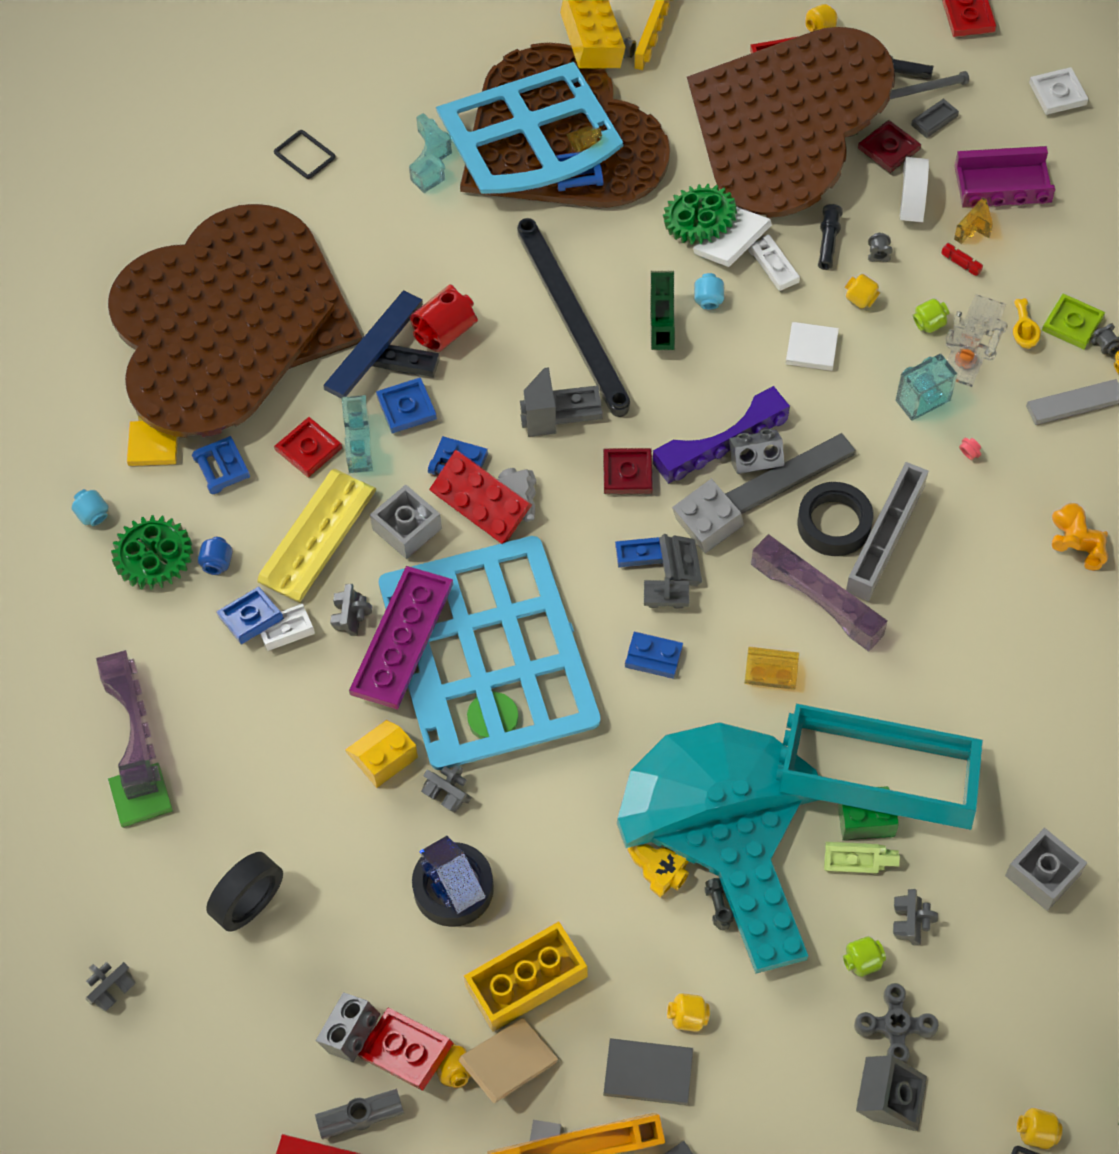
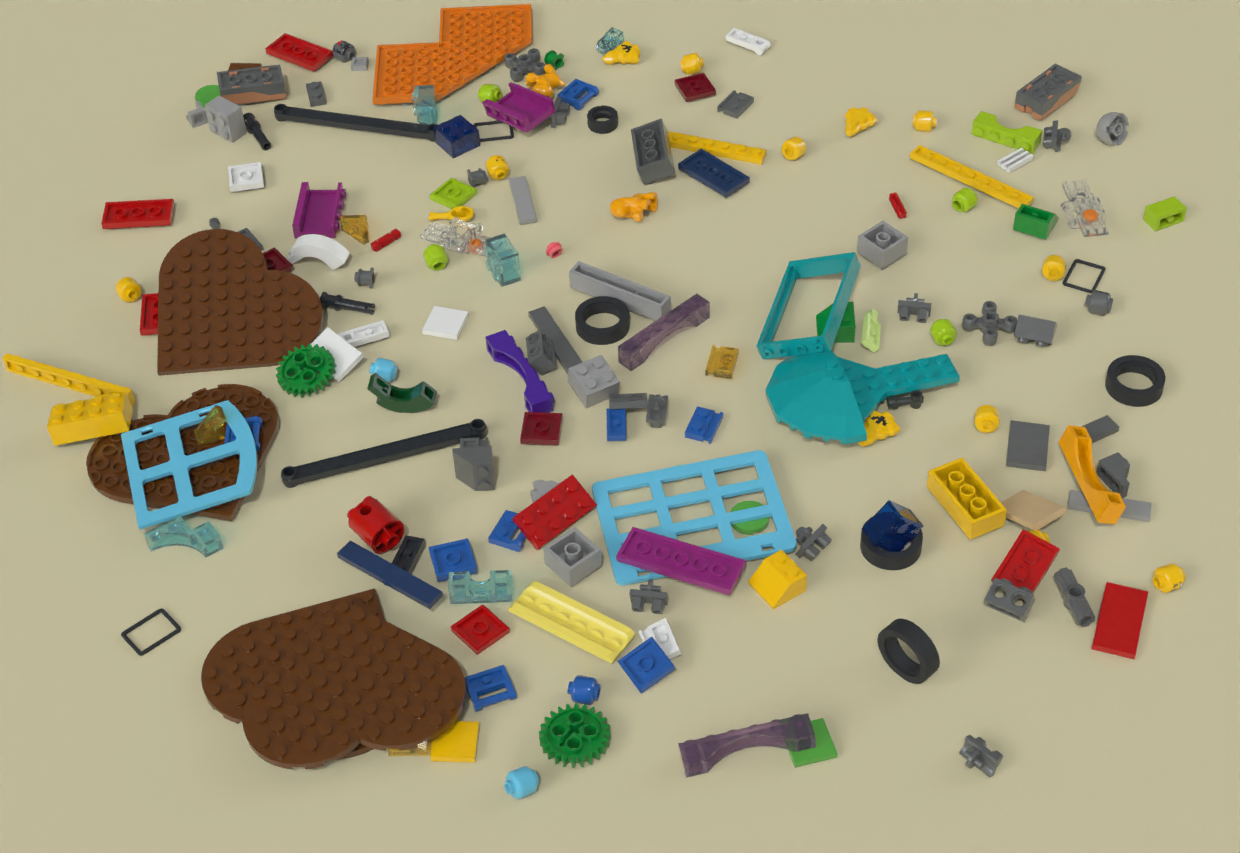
camera: 85 degrees left, 15 degrees down
yellow head [844,274,880,309] -> none

